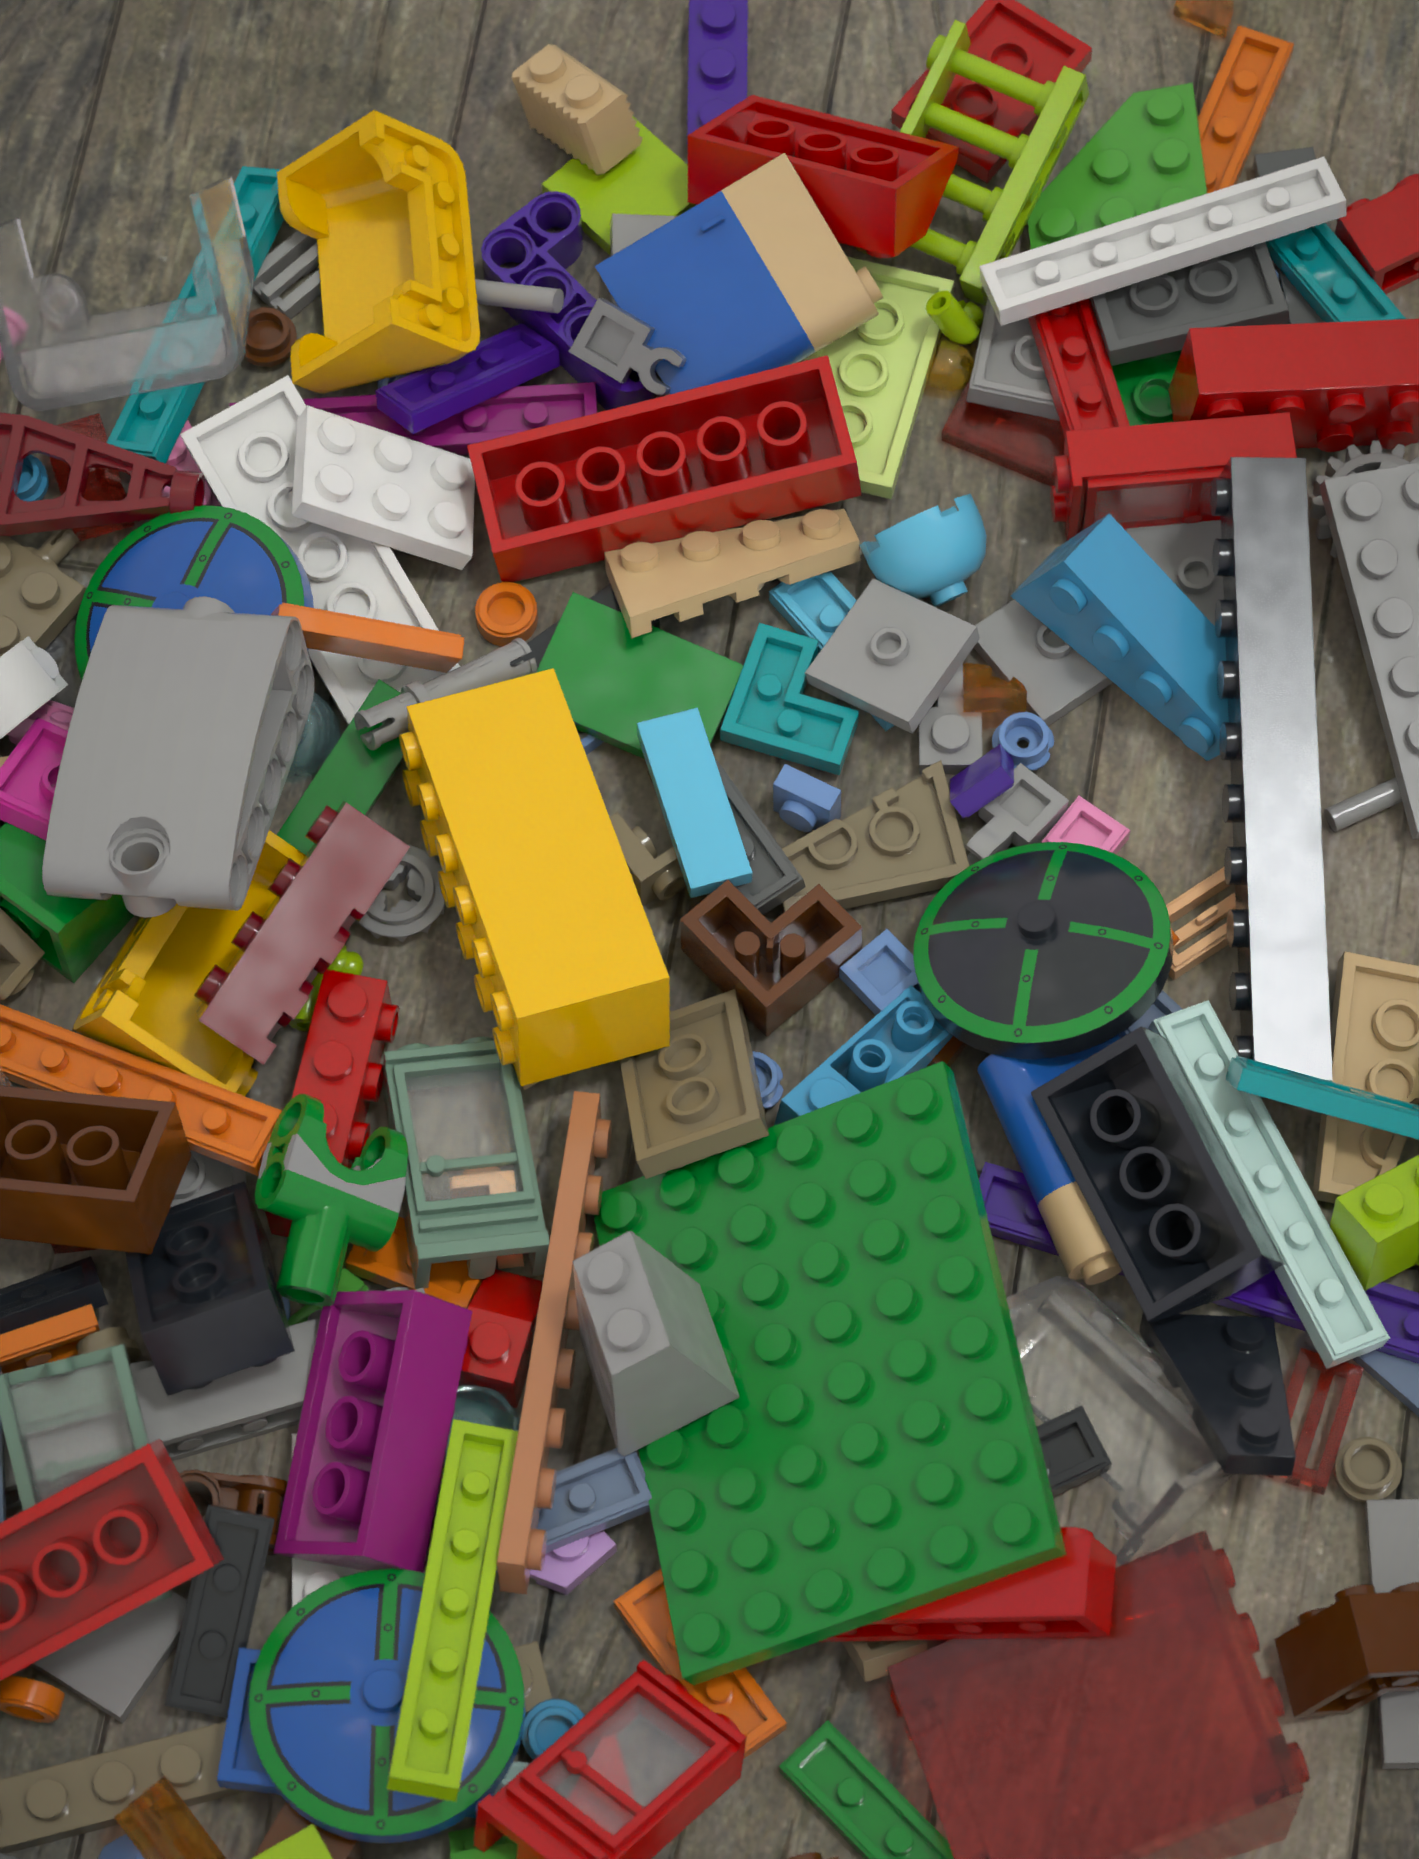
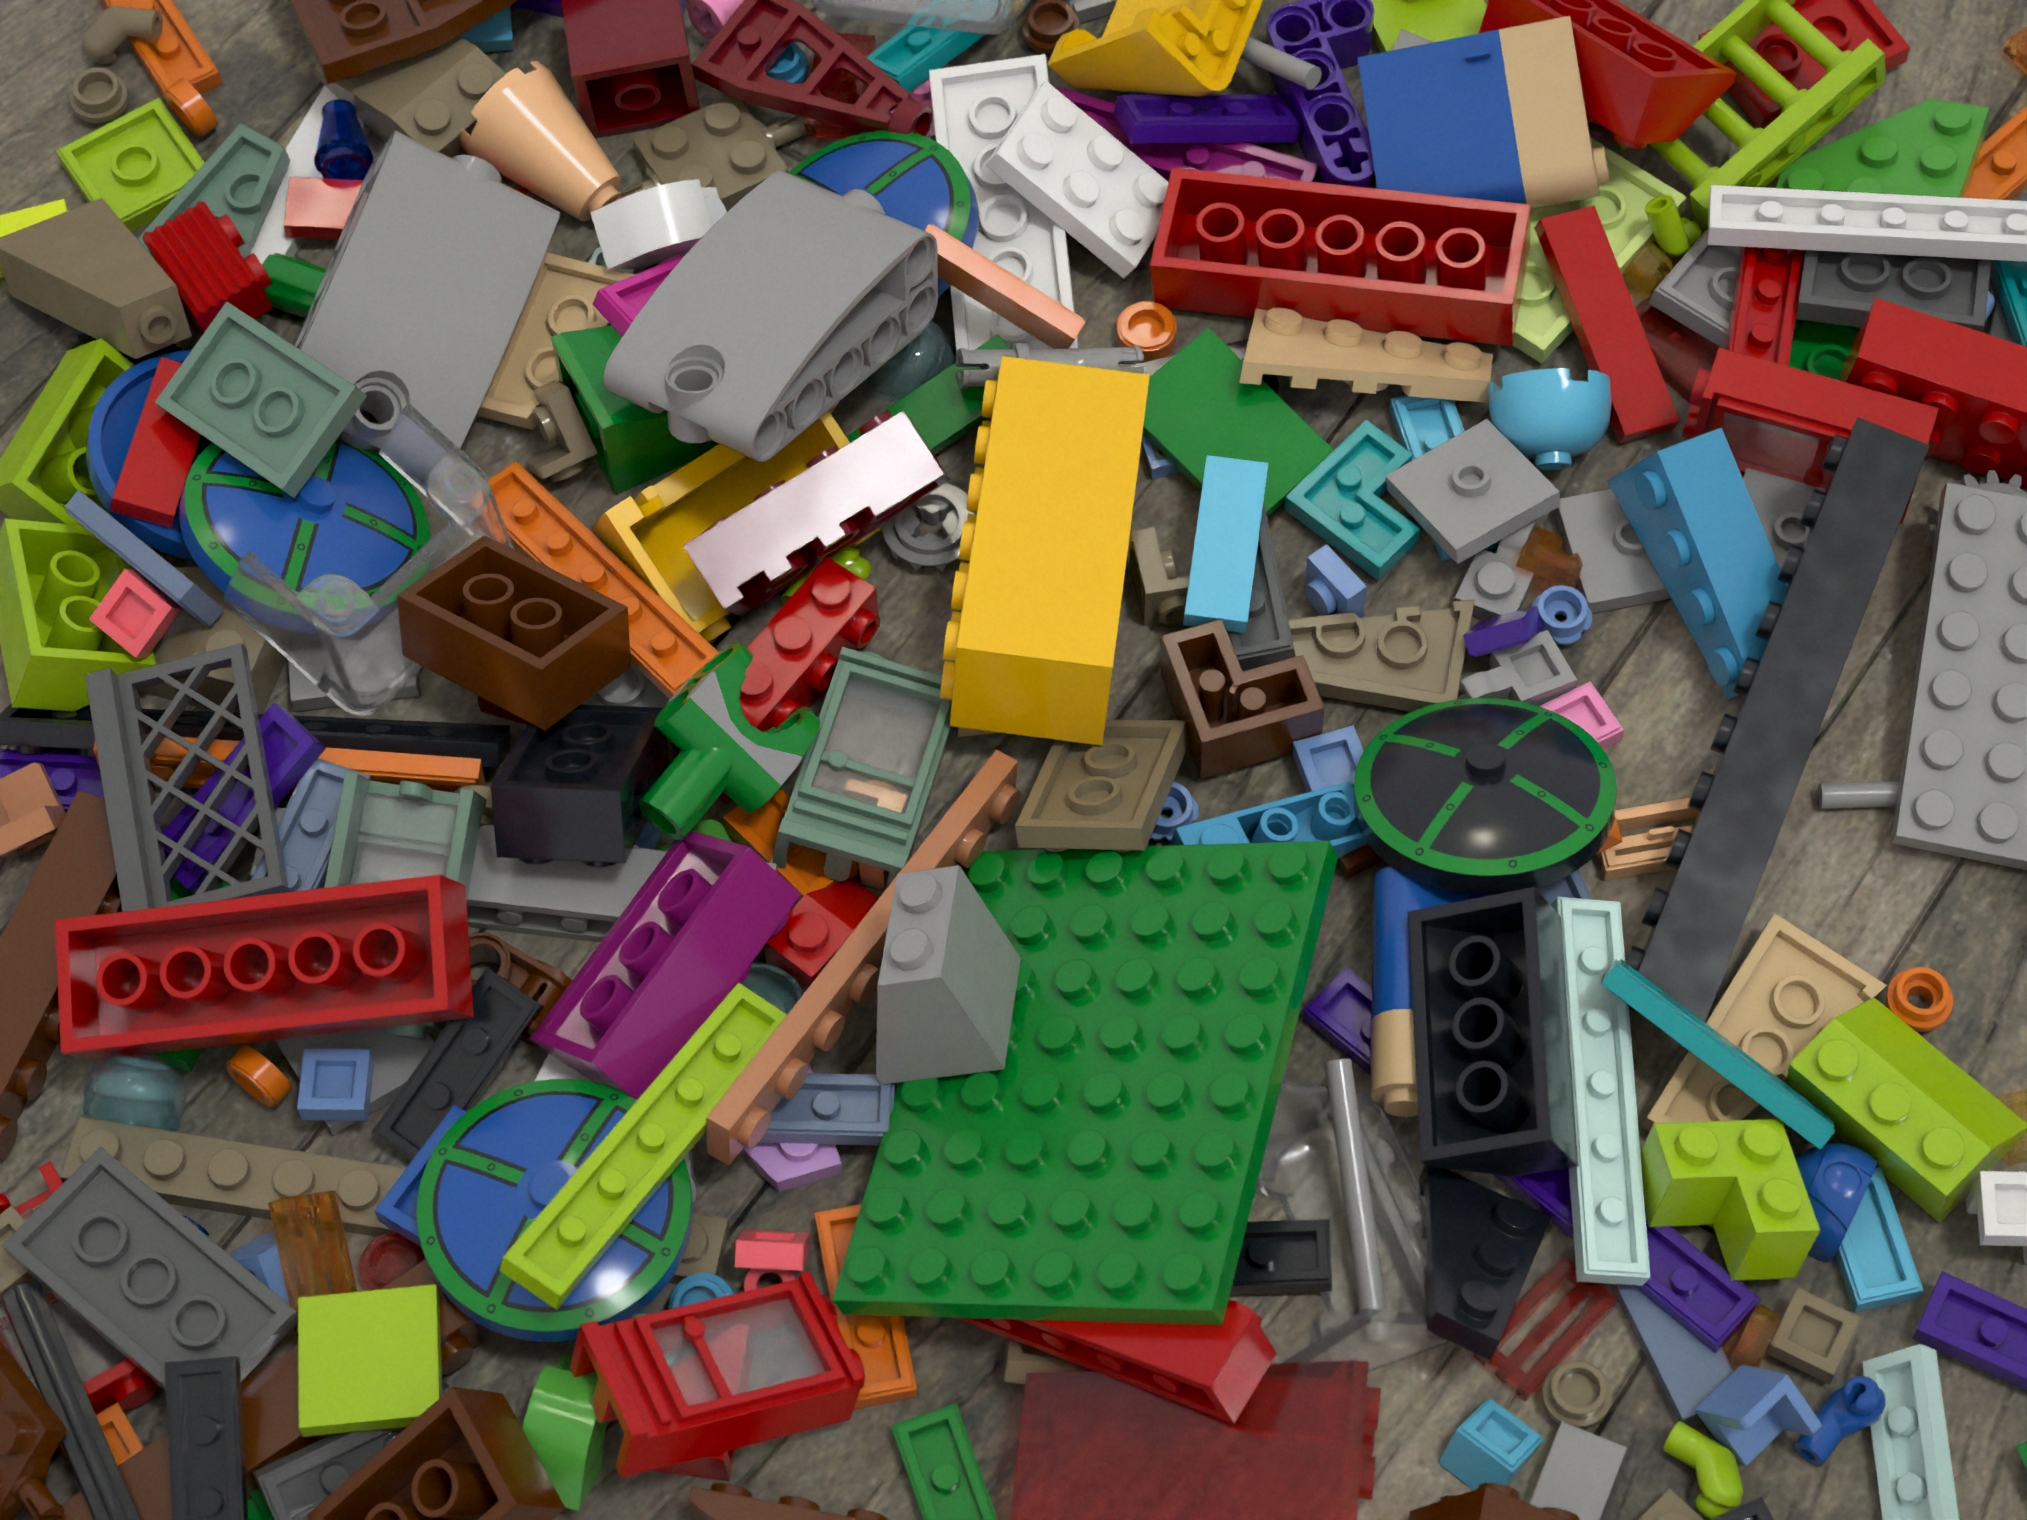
camera: 25 degrees right, 5 degrees down
flat silver plate [569,298,687,395] -> none
none -> medium blue plate [297,1048,374,1121]
none -> clear red plate [359,1233,425,1291]
none -> coral tile [735,1229,811,1292]
none -> light grey bar [1324,1059,1390,1334]
none -> medium azure slope [1440,1397,1544,1490]
none -> red tile [1534,205,1680,443]

